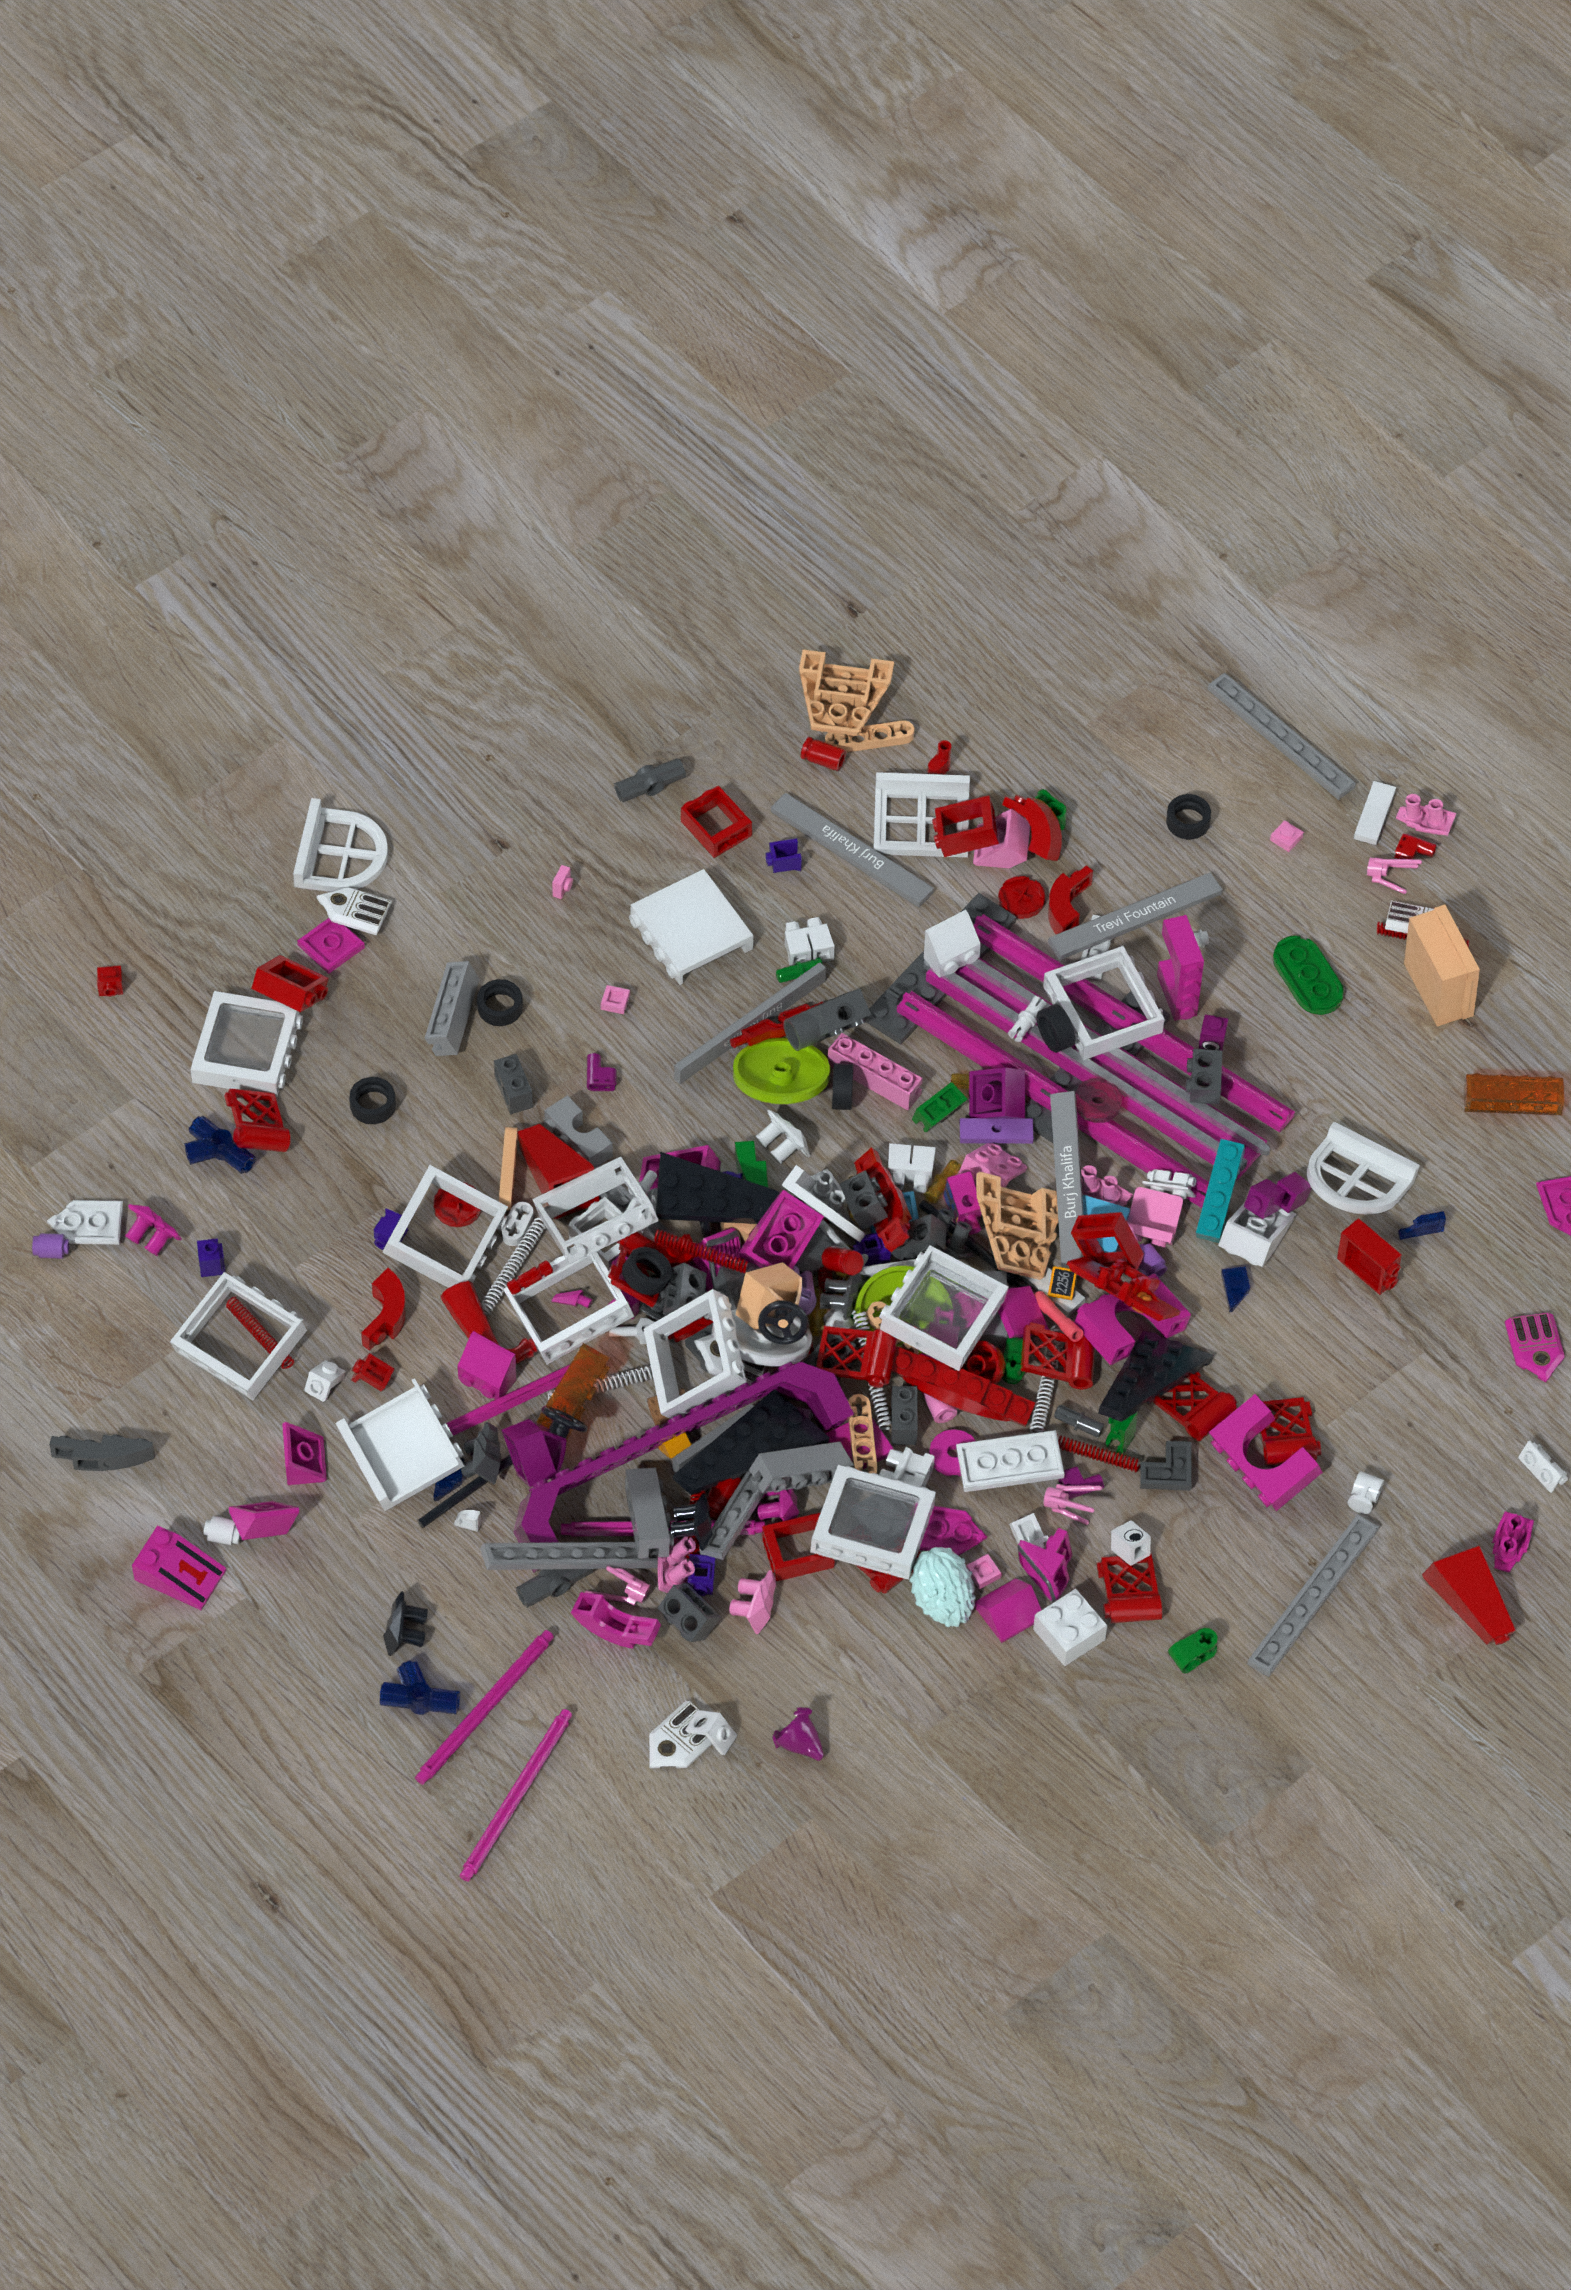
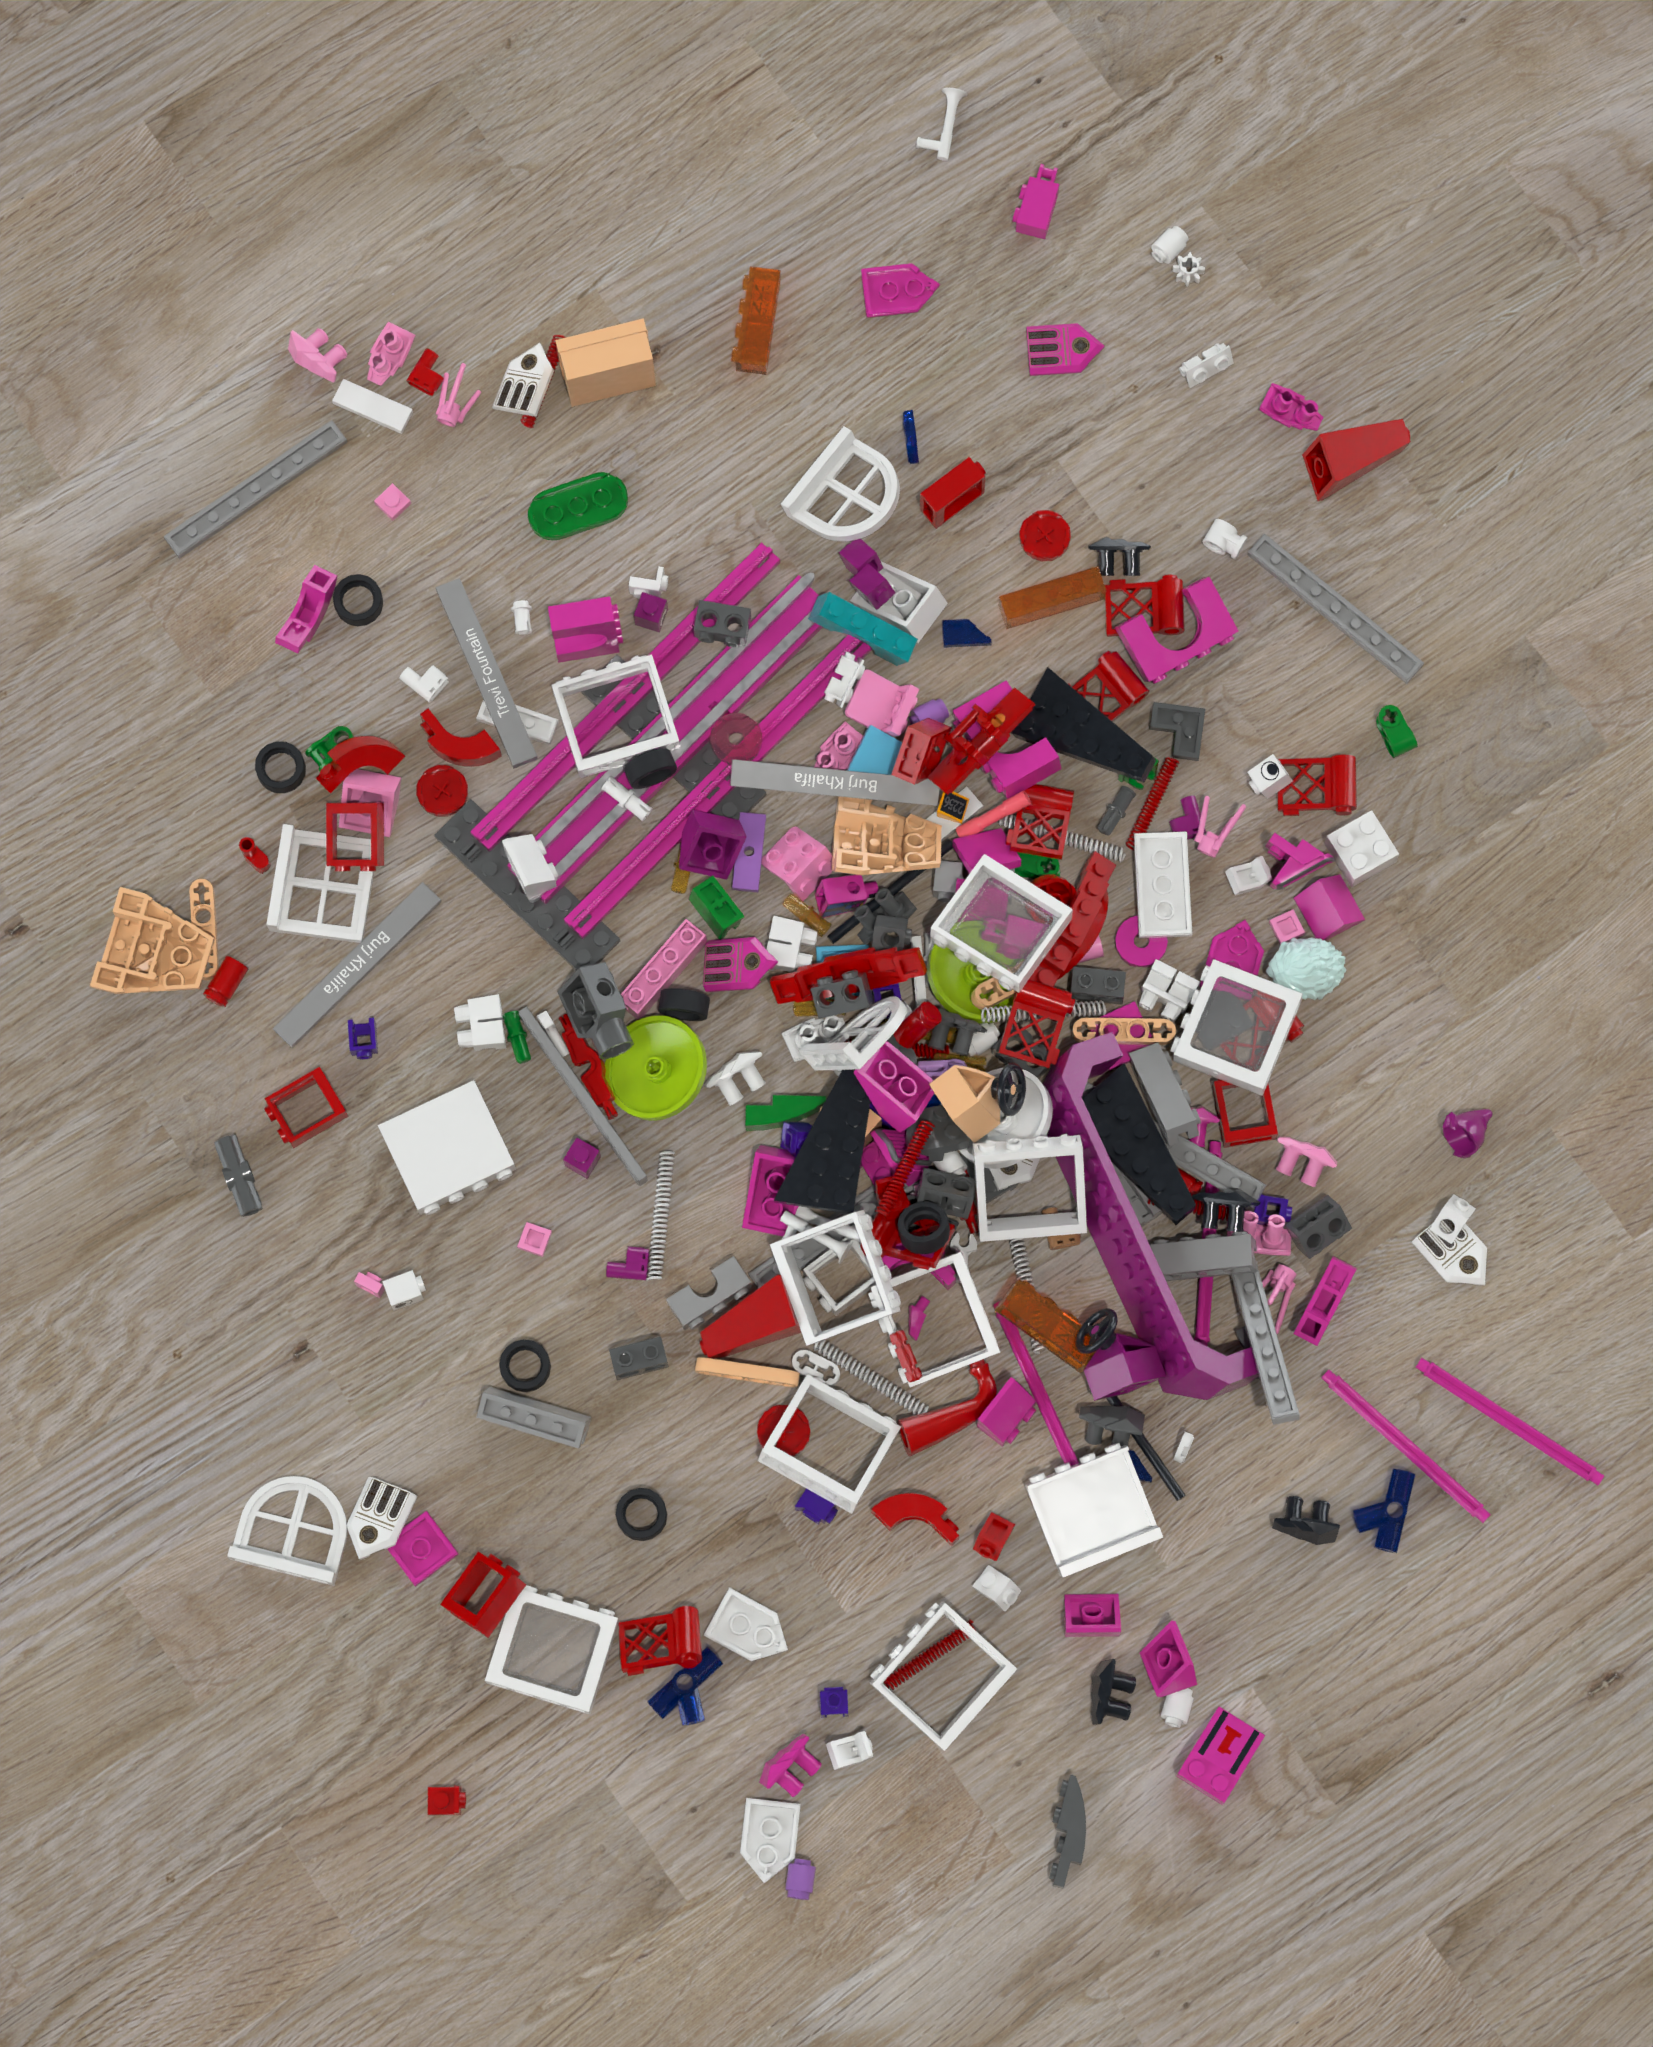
camera: 80 degrees left, 20 degrees up
none -> black tyre [255,741,306,794]
none -> dark pink arch [275,565,337,654]
none -> bright pink connector [288,328,347,383]
none -> white brick [382,1270,426,1310]
none -> white piece [399,665,449,703]
none -> white bar [536,1011,569,1057]
none -> magenta brick [563,1138,601,1179]
none -> white bracket [629,566,668,599]
none -> white piece [646,1151,675,1281]
none -> dark pink tile [703,937,778,992]
none -> white tile [704,1588,788,1661]
none -> white bracket [826,1731,873,1770]
none -> clear orange brick [998,566,1106,629]
none -> red tile [1019,510,1071,562]
none -> black connector [1088,536,1151,576]
none -> black connector [1091,1659,1136,1725]

